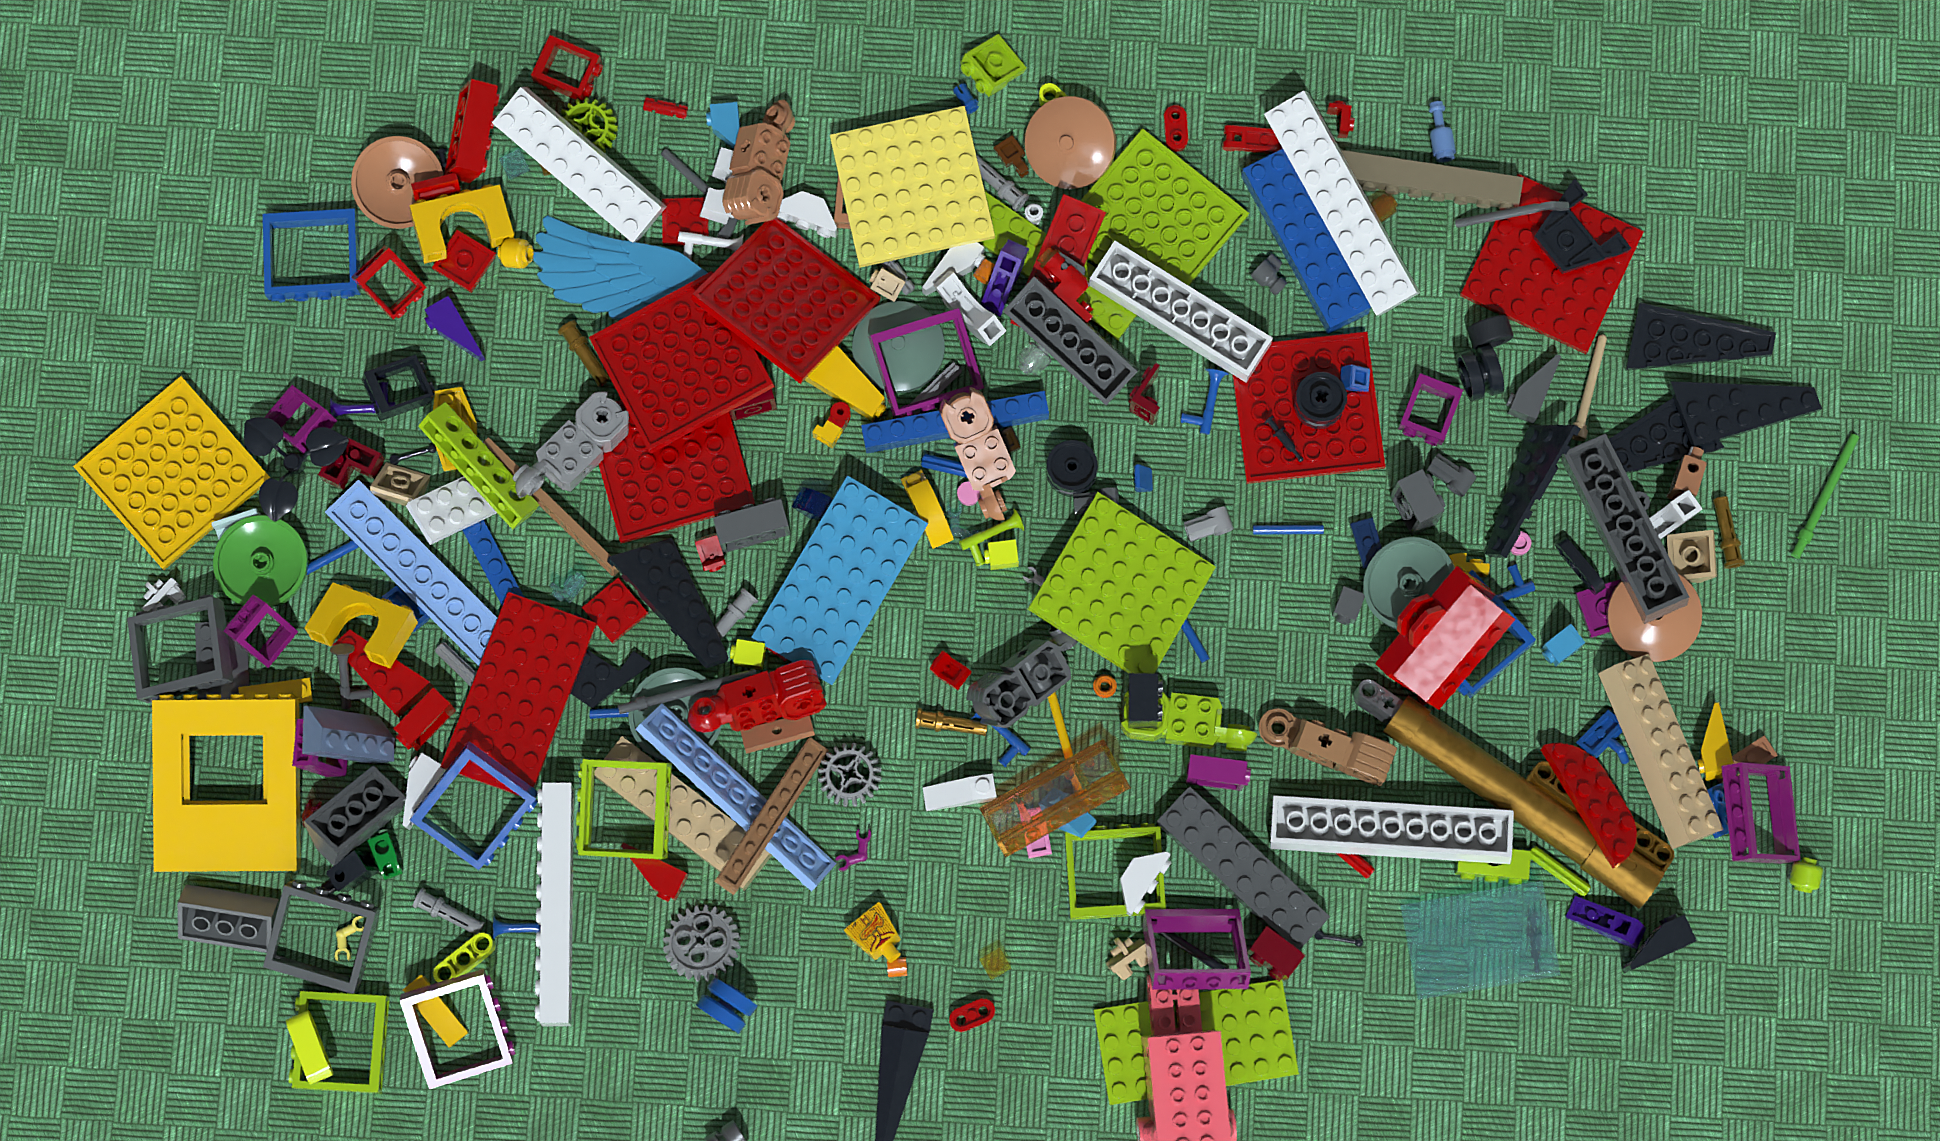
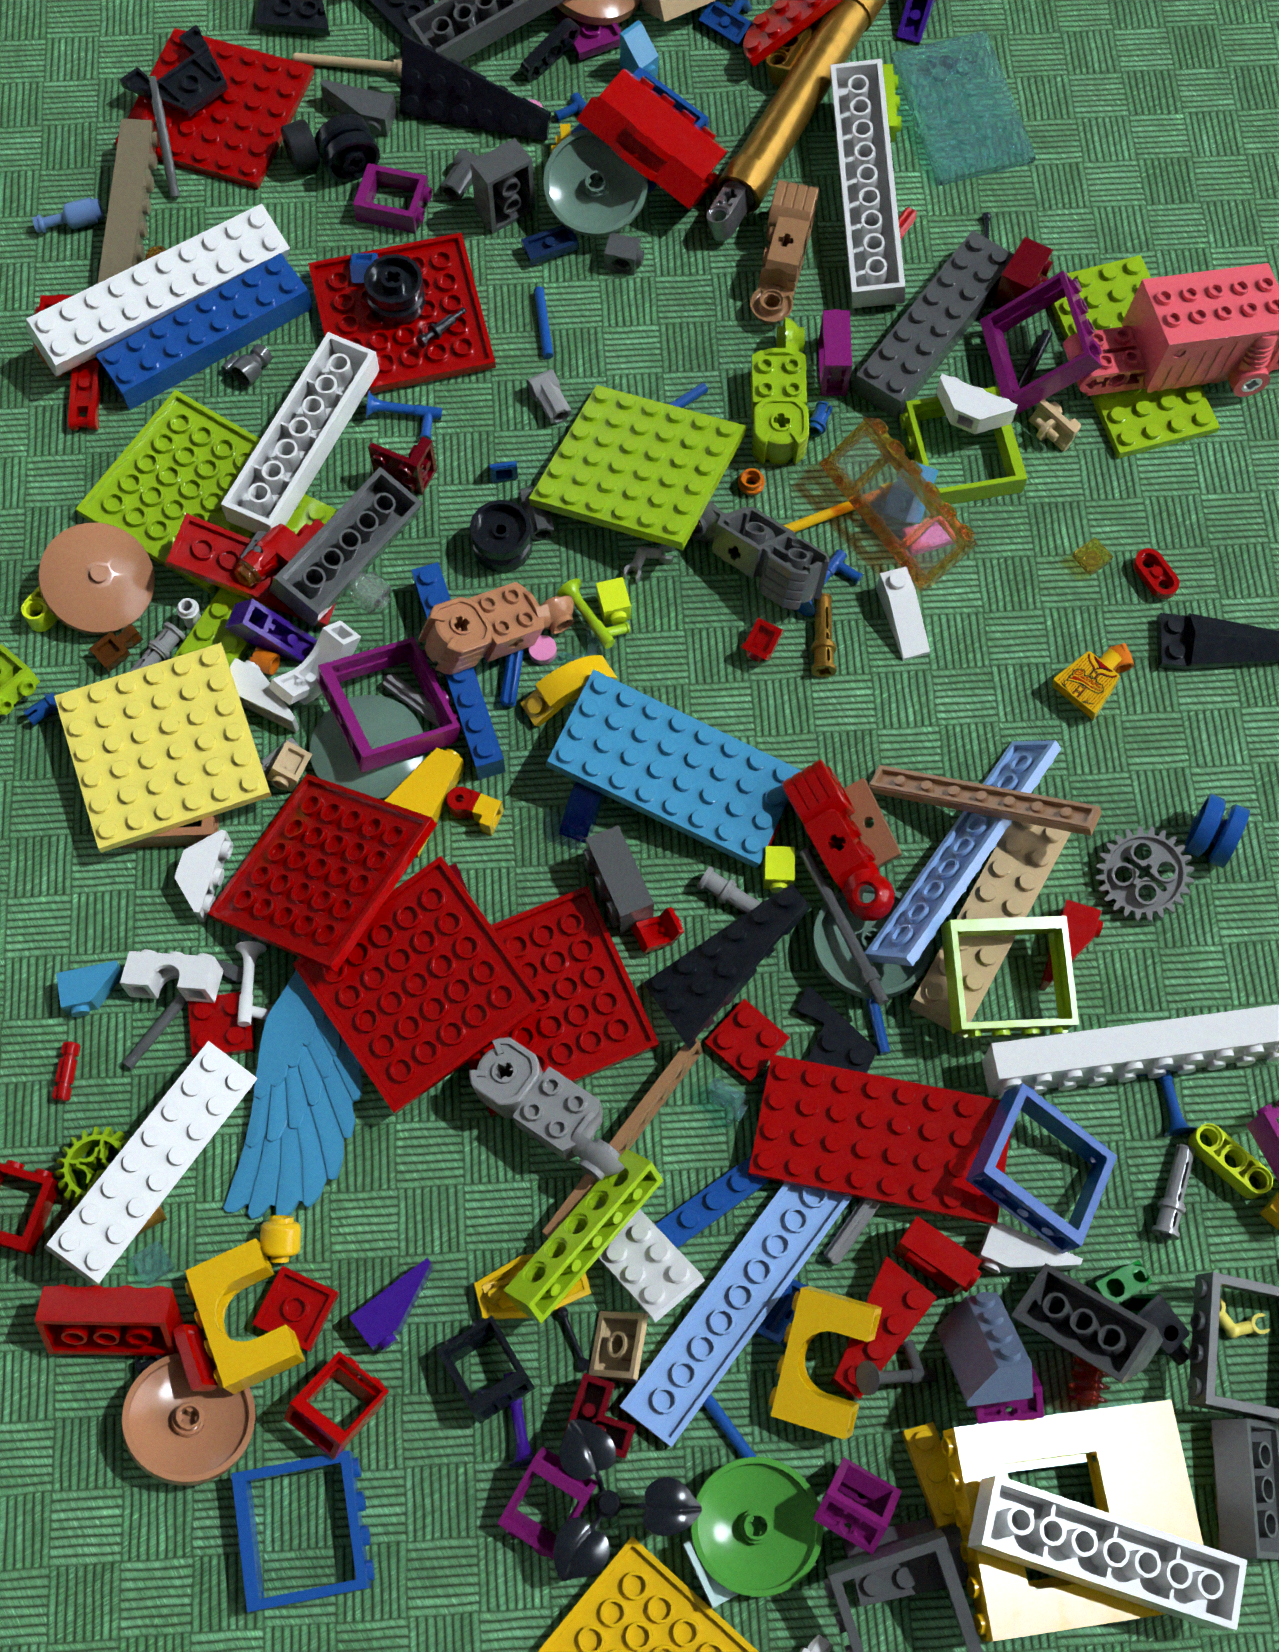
camera: 100 degrees left, 10 degrees down
pearl gold pin [558,320,611,387] -> none
nougat brick [722,100,795,225] -> none
light grey gear [818,743,882,807] -> none
magenta arm [835,829,872,872] -> none
black brick [1128,673,1163,729] -> none
red plate [1164,105,1188,152] -> none
lime axle [1530,846,1591,896] -> none
none -> blue pin [809,401,833,437]
none -> white brick [967,1475,1247,1631]

